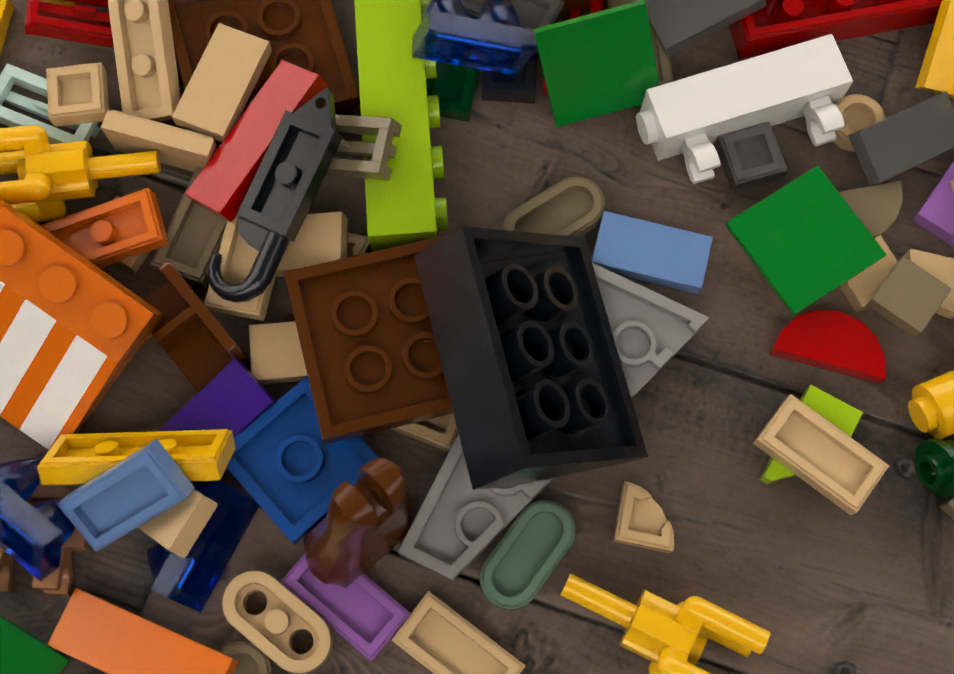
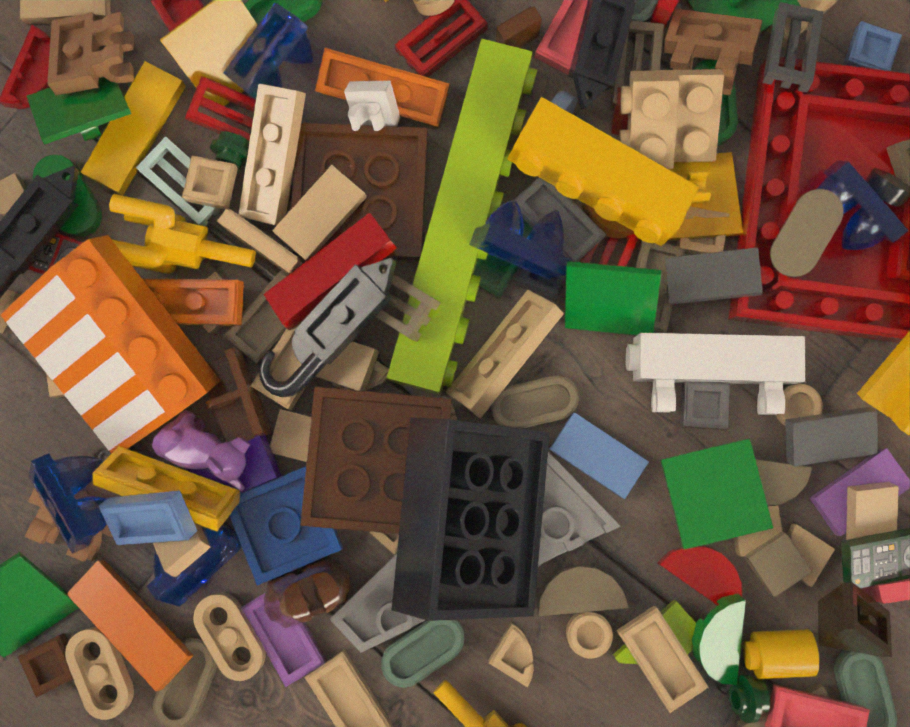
camera: 25 degrees right, 10 degrees up
none -> medium lavender animal [152,410,250,491]
none -> dark green plate [210,131,250,170]
none -> tan plate [446,290,564,418]
none -> dark tan tile [537,565,629,616]
none -> tan tile [566,611,613,659]
none -> tile [692,593,746,685]

